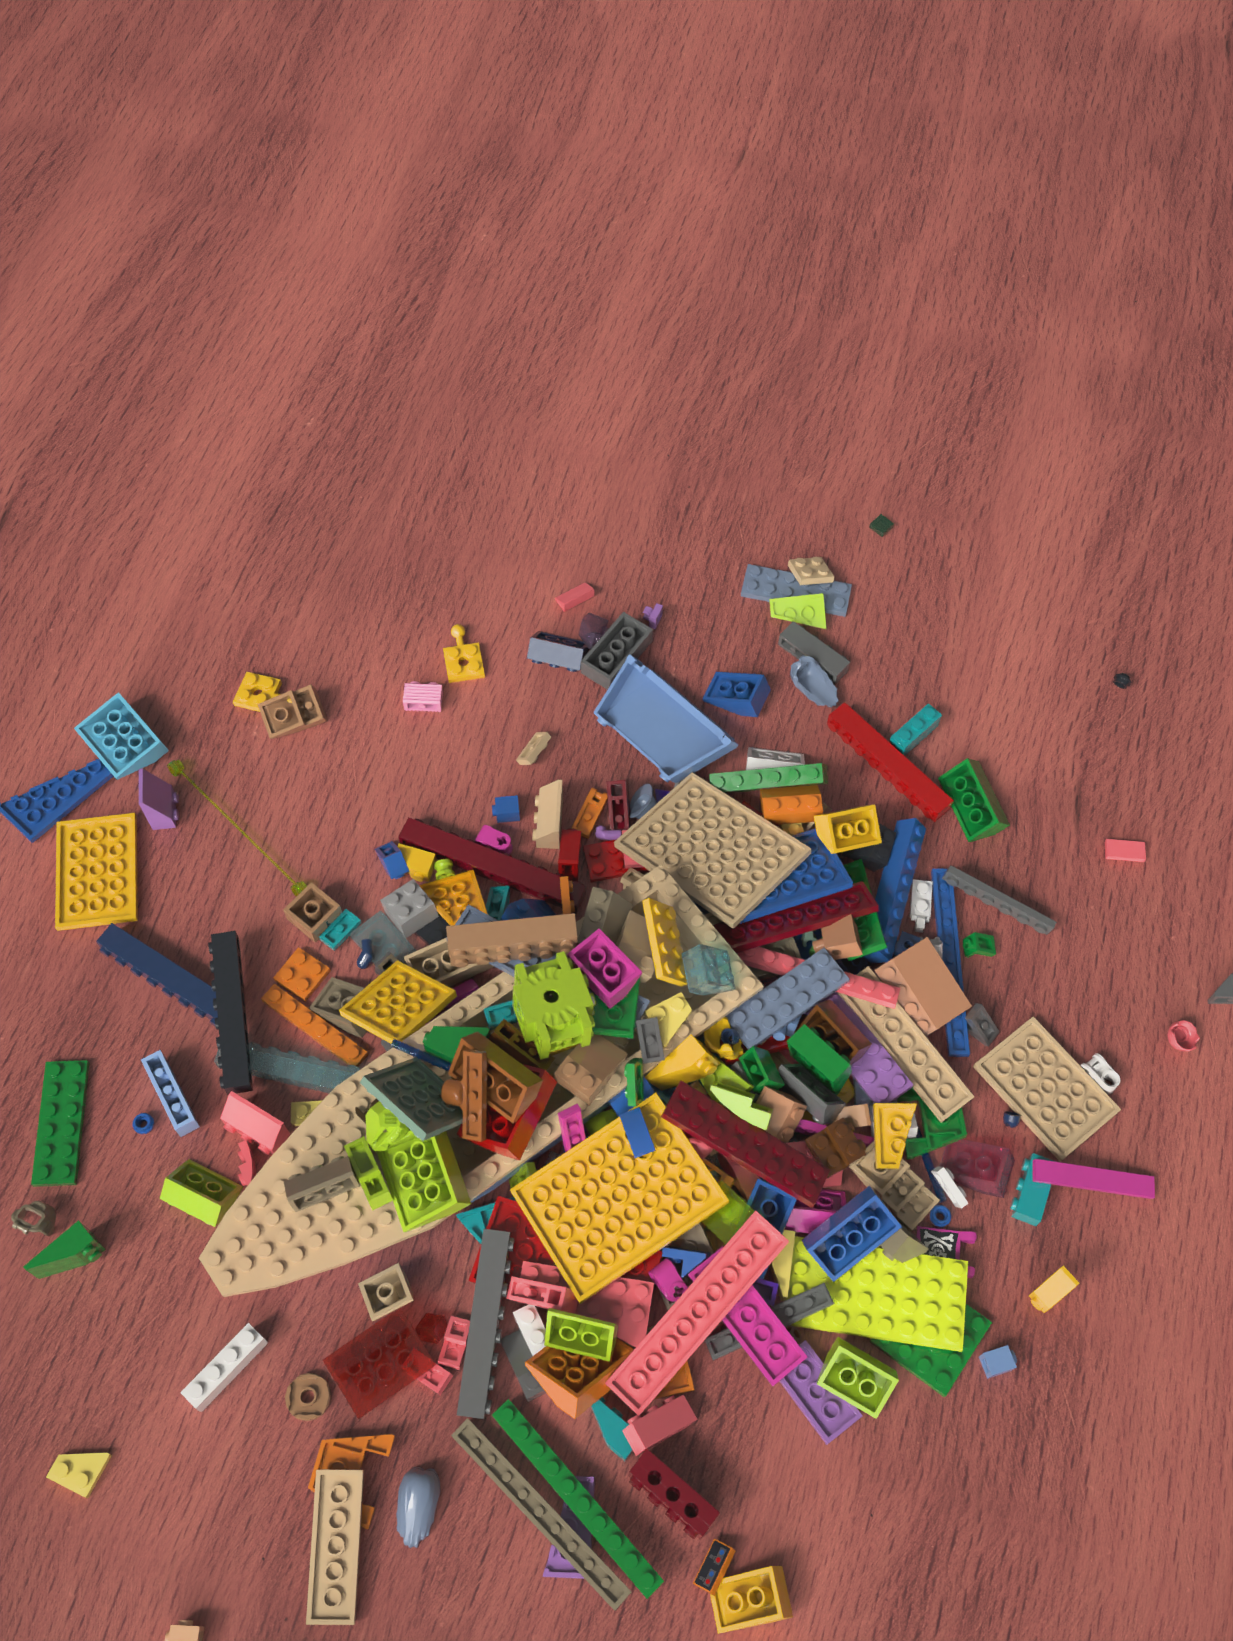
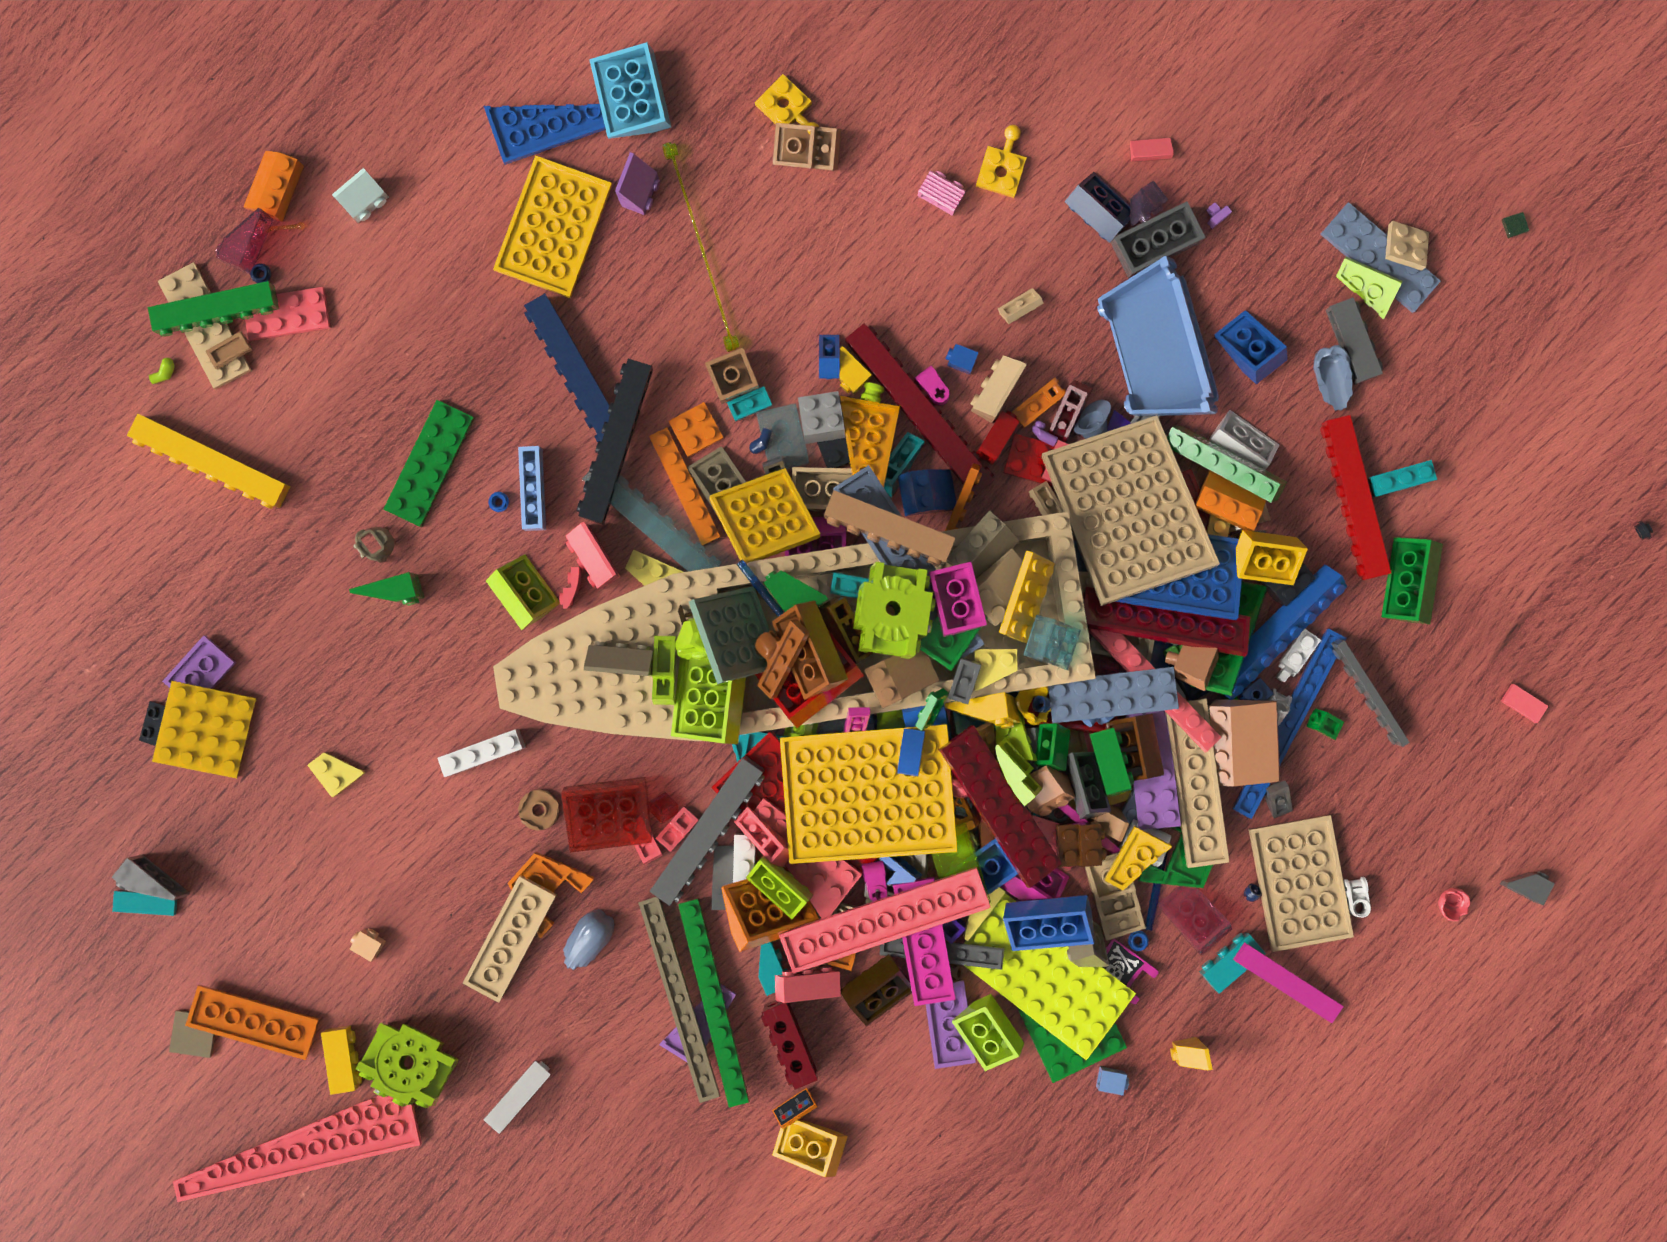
camera: 25 degrees right, 25 degrees up
tan slope [358,1263,414,1321] -> none
white plate [931,1166,968,1208] -> none
none -> dark brown slope [840,954,912,1026]

